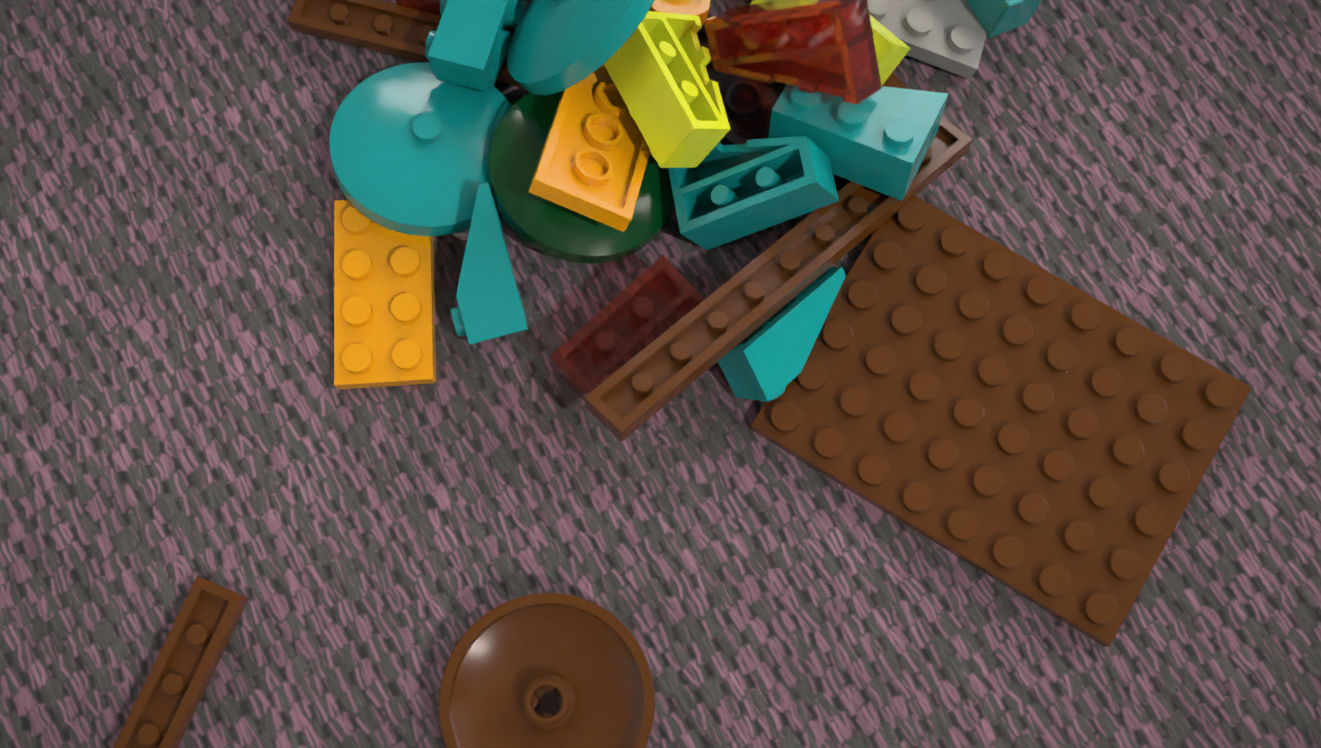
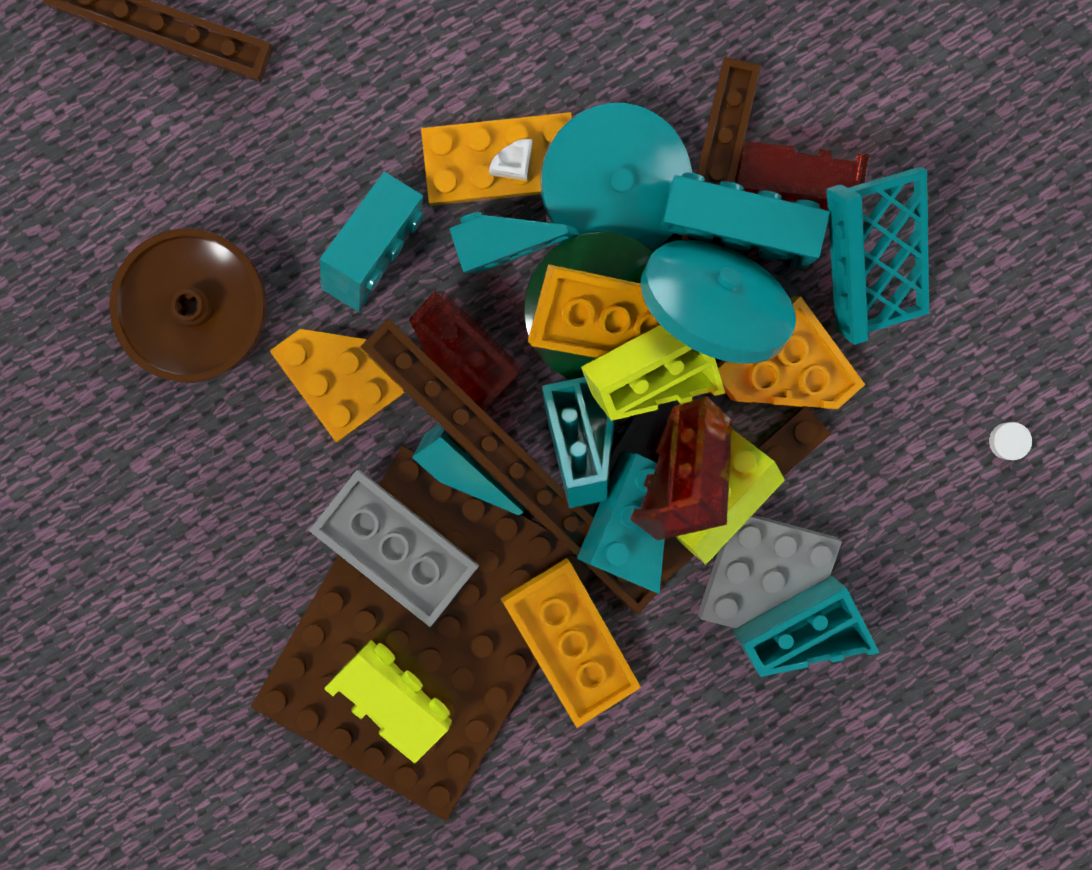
camera: 85 degrees right, 15 degrees up
none -> light orange plate [270,329,406,443]
none -> light grey plate [309,470,479,627]
none -> teal wedge [319,172,425,312]
none -> neon yellow wedge [324,640,452,763]
none -> white tile [489,139,533,181]
none -> light orange plate [500,558,641,728]

